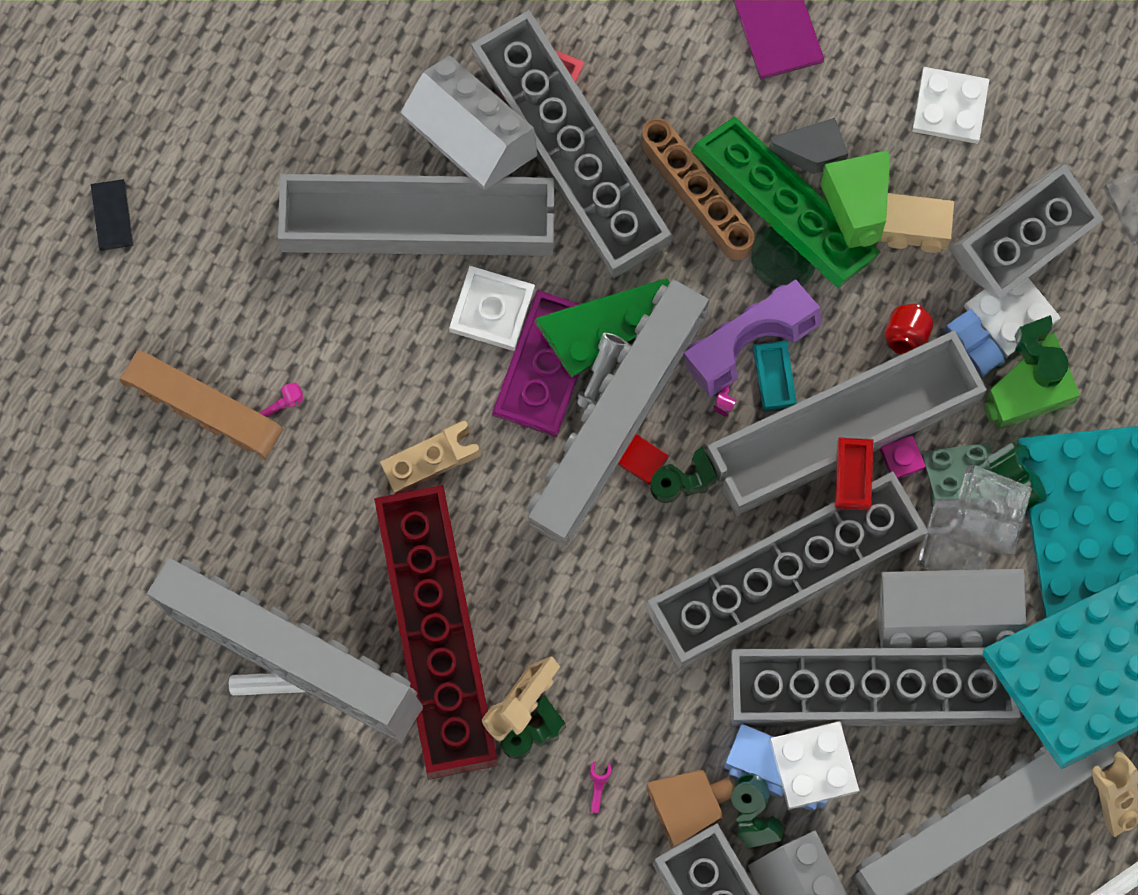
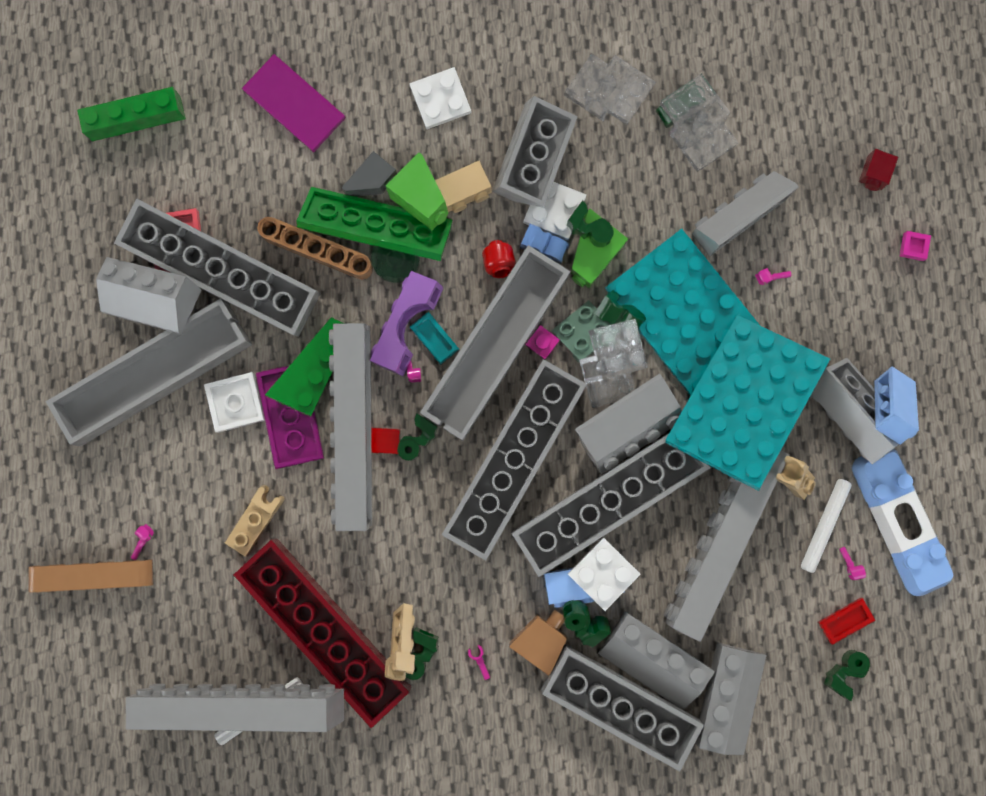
camera: 25 degrees left, 10 degrees up
light grey piece [577,333,628,409] -> none
red tile [835,437,874,510] -> none

